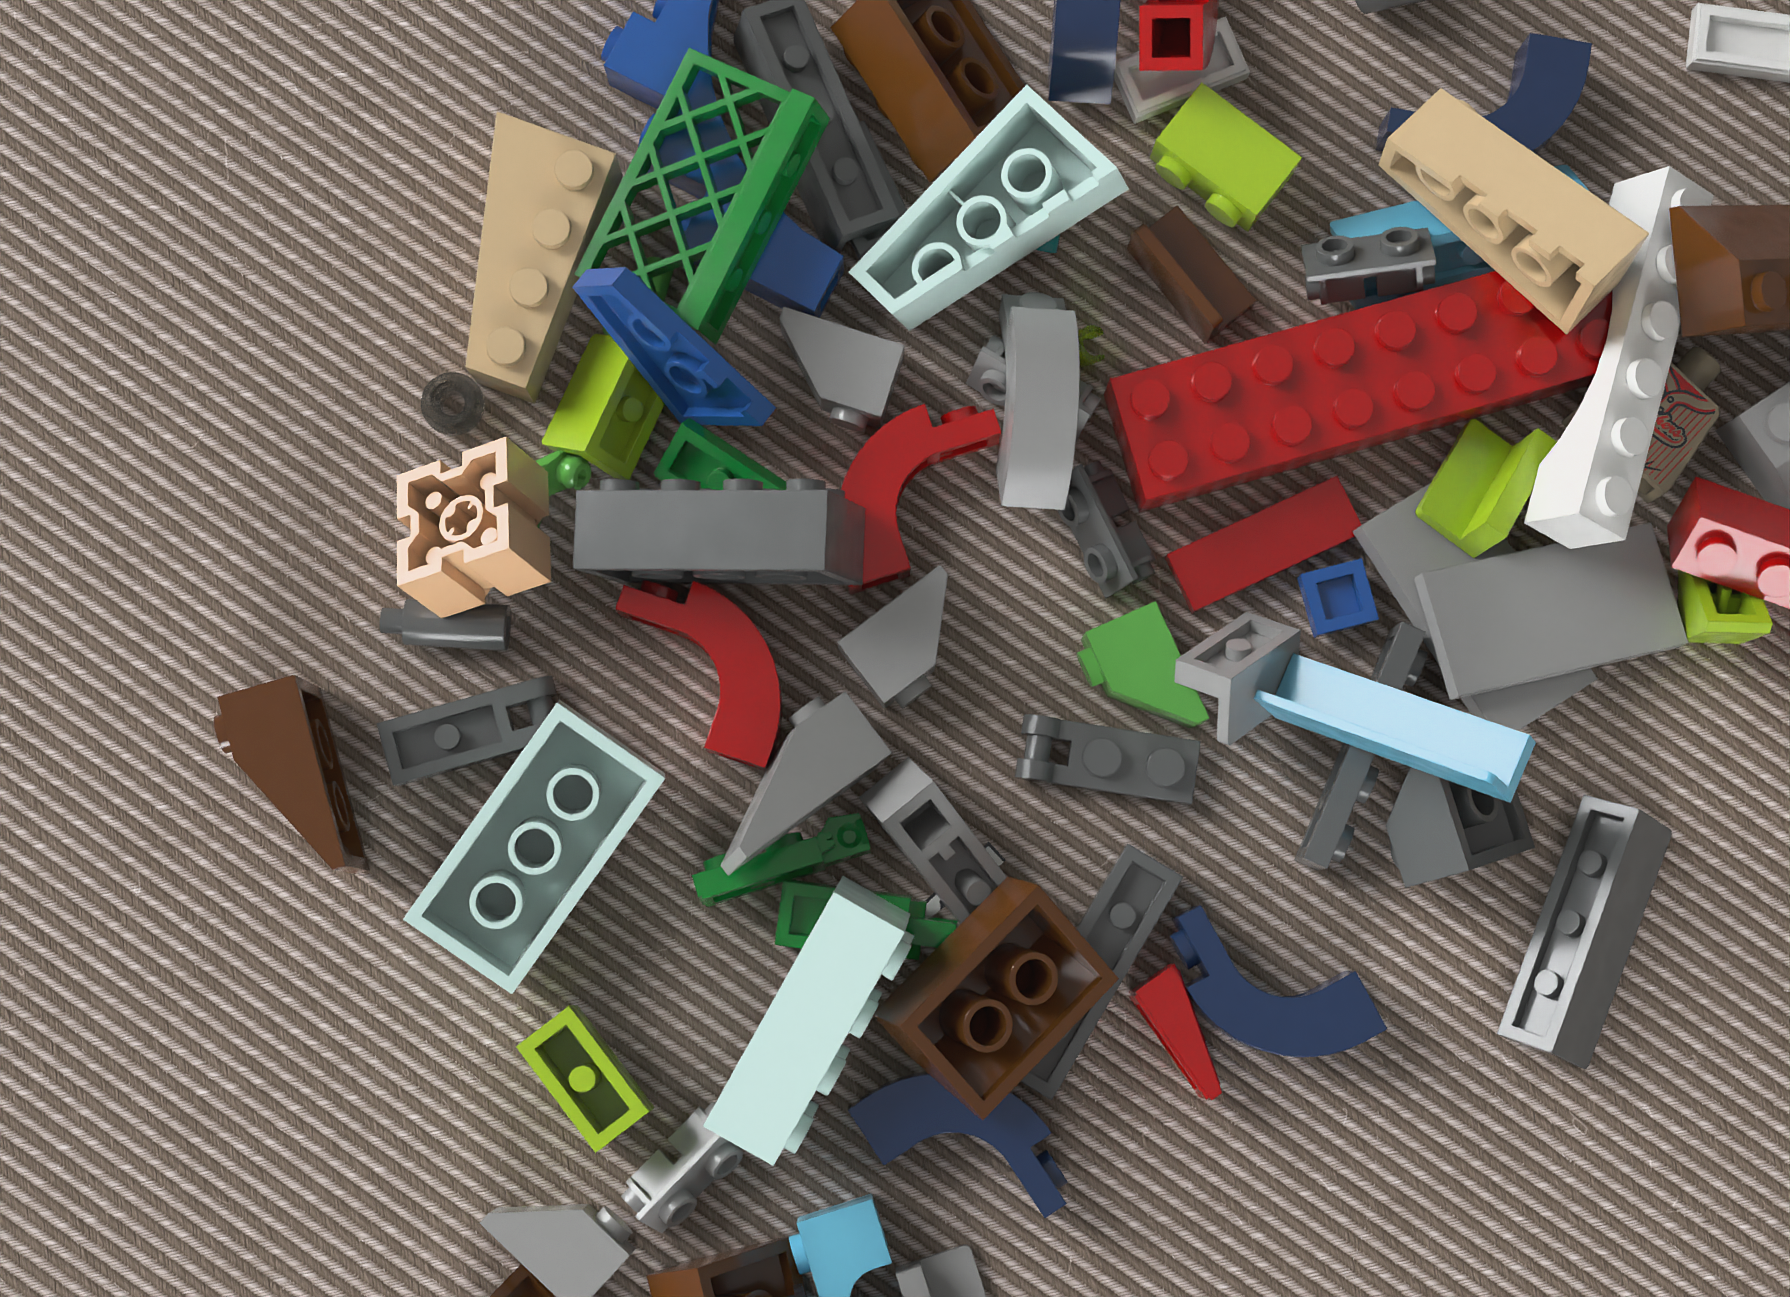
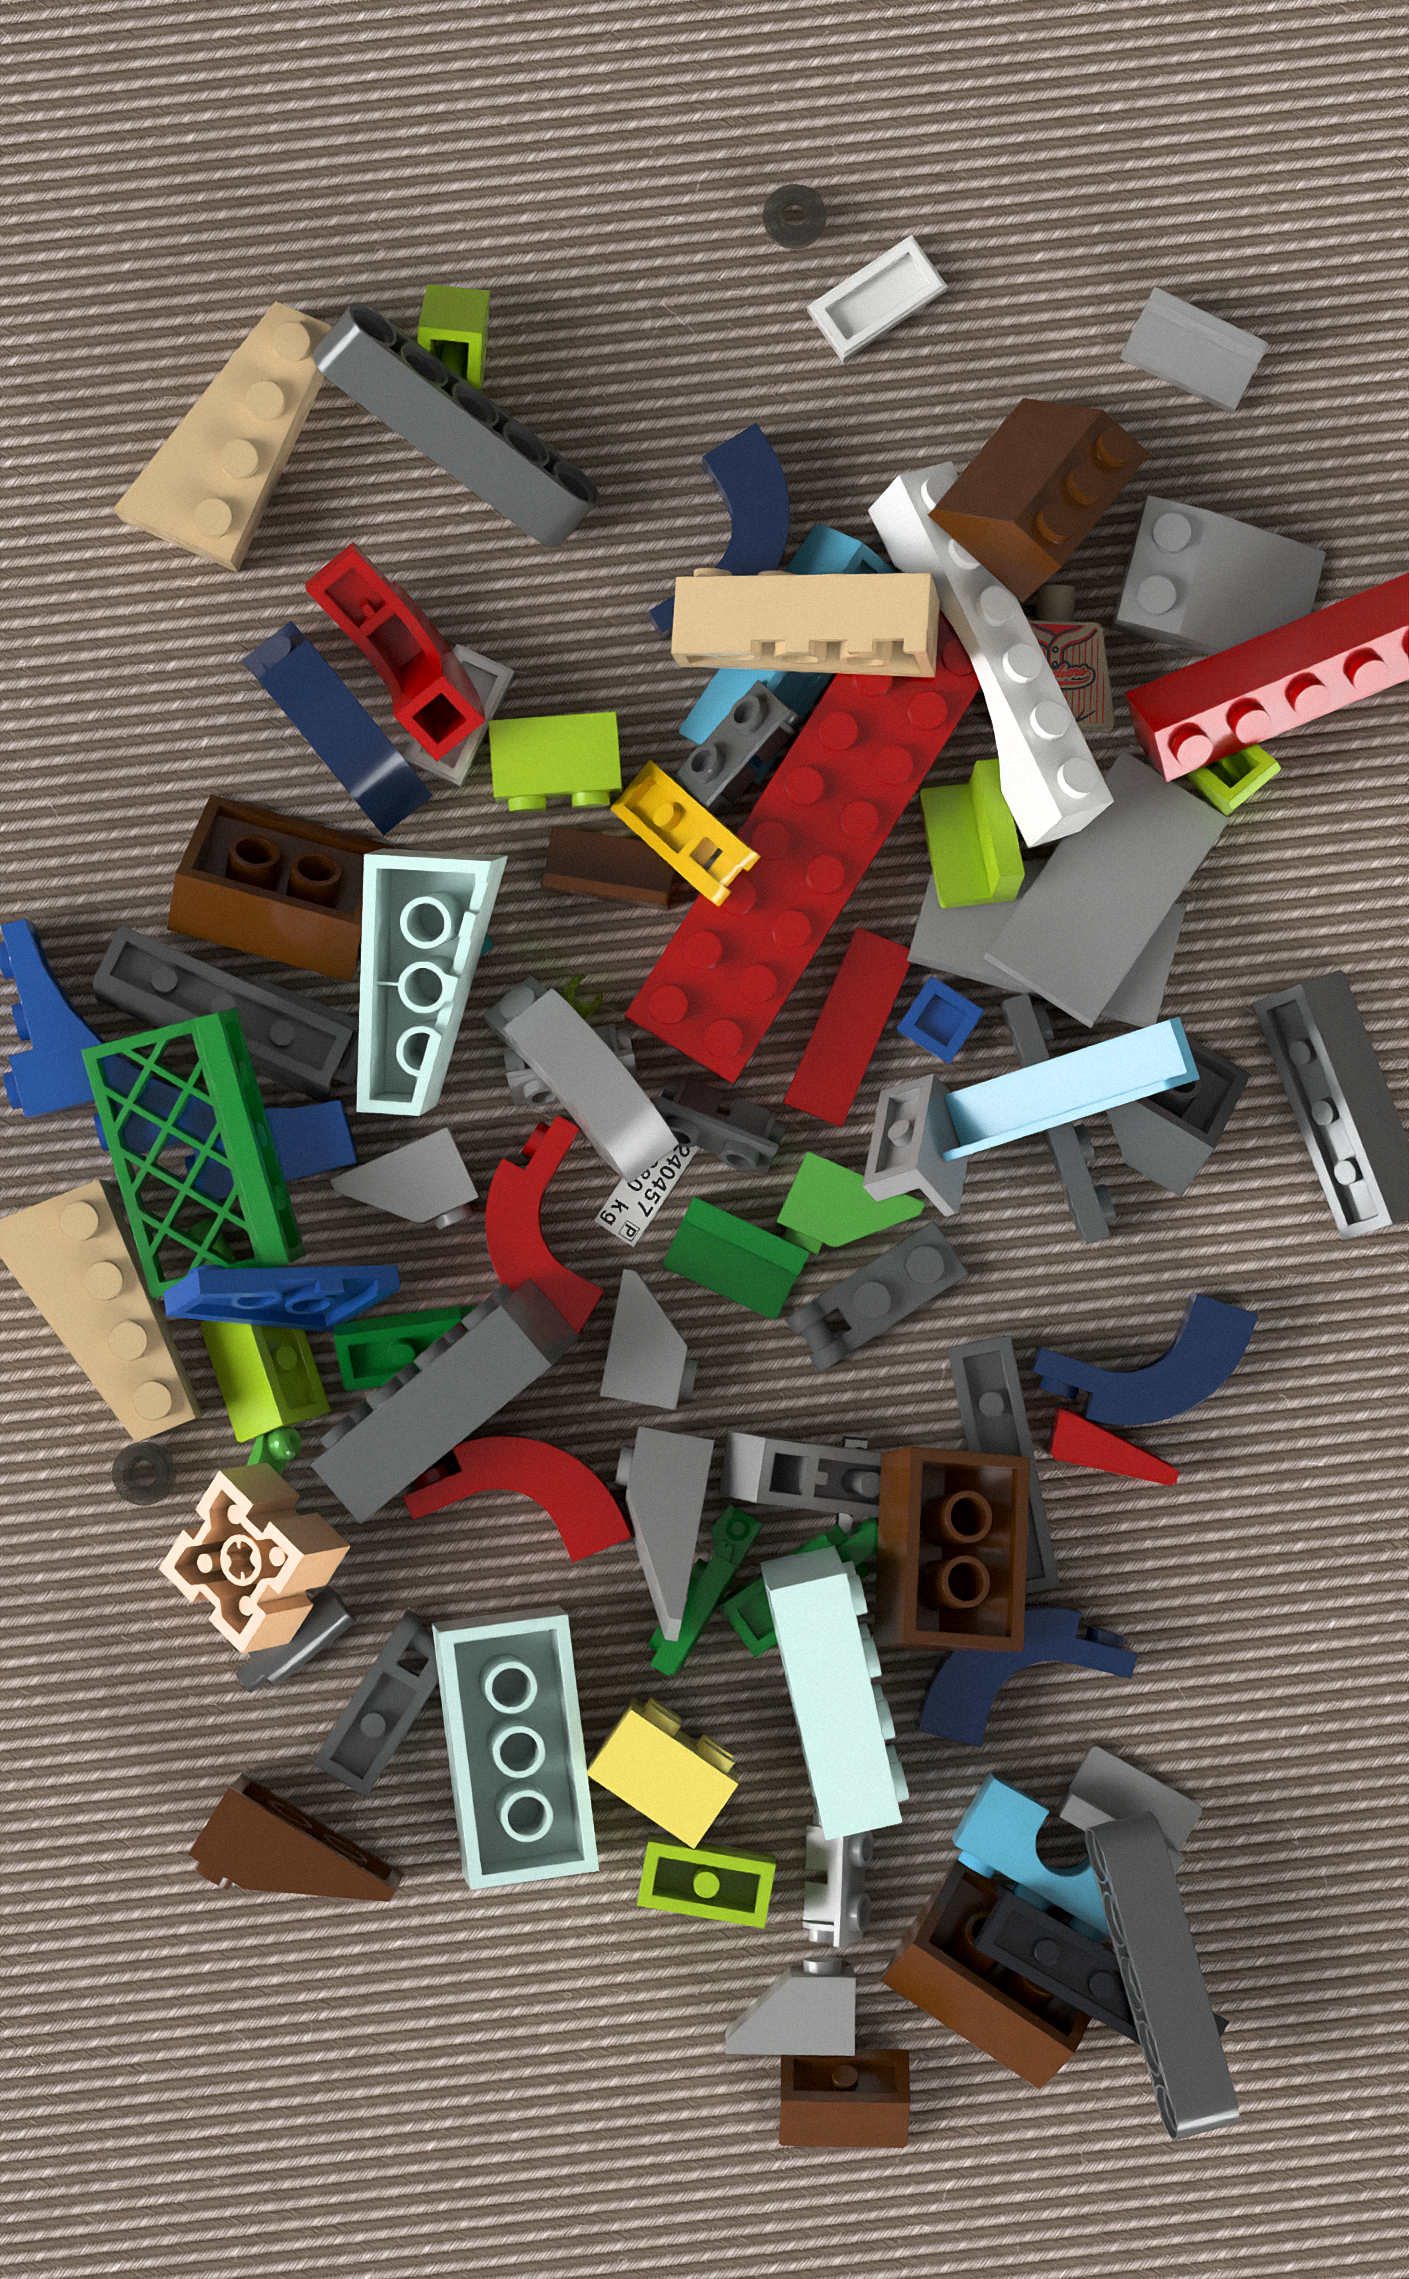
camera: 40 degrees left, 5 degrees up
none -> light yellow brick [587,1697,739,1849]
none -> white sticker [594,1145,699,1247]
none -> yellow plate [610,760,761,907]
none -> green panel [663,1197,810,1319]

